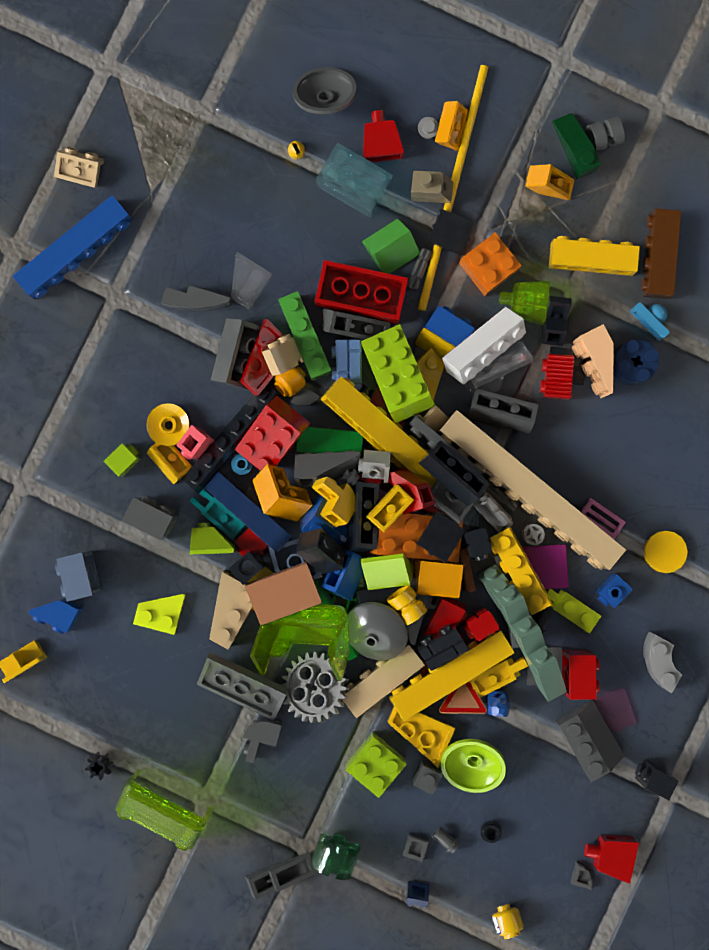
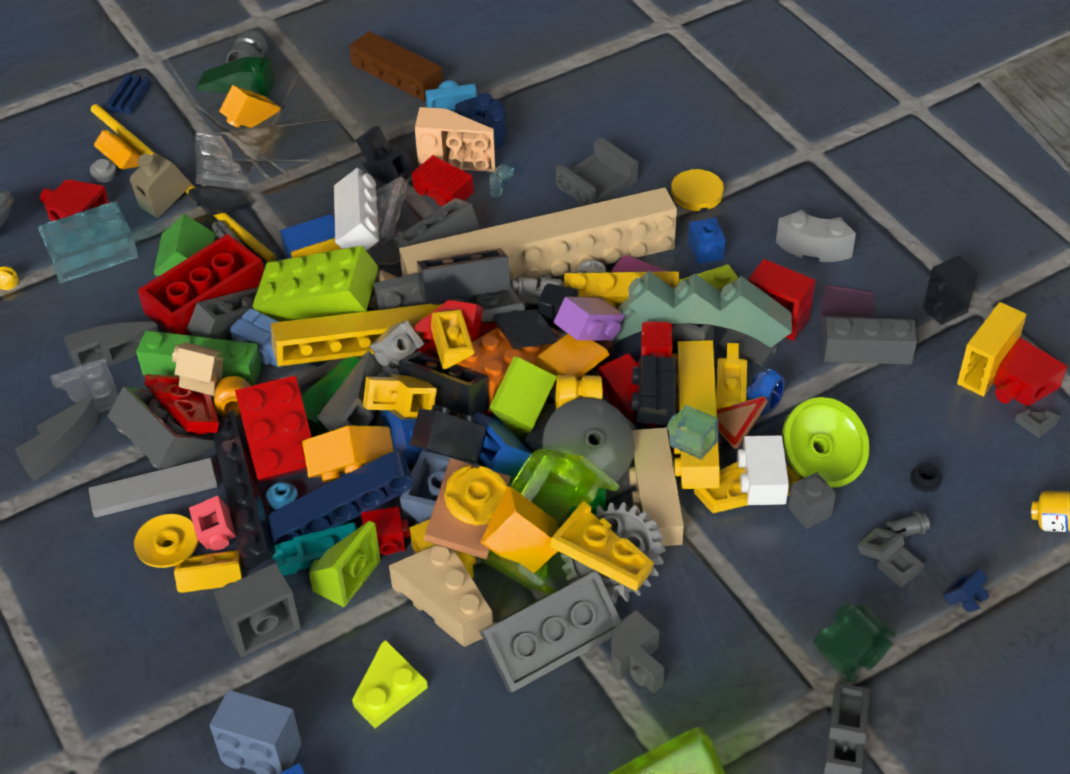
camera: 50 degrees left, 40 degrees down
lime brick [104,443,141,477] -> none
black brick [229,550,264,585] -> none
lime brick [345,732,407,798] -> none
orange brick [459,232,522,296] -> none
clear neon green torso [499,281,550,325] -> none
yellow brick [548,236,640,276] -> none
none -> dark grey slope [63,321,159,371]
none -> light grey tile [88,458,217,518]
none -> dark blue tile [107,74,151,114]
none -> clear wing [195,133,250,191]
none -> yellow tile [444,466,507,525]
none -> light orange slope [480,487,559,577]
none -> clear light blue arm [488,164,514,198]
none -> yellow wing [550,501,654,591]
none -> medium lavender brick [553,297,625,340]
none -> dark grey panel [556,137,638,206]
none -> clear light blue brick [667,405,718,460]
none -> white brick [737,435,789,505]
none -> dark grey tile [858,528,905,562]
none -> yellow brick [957,302,1027,397]

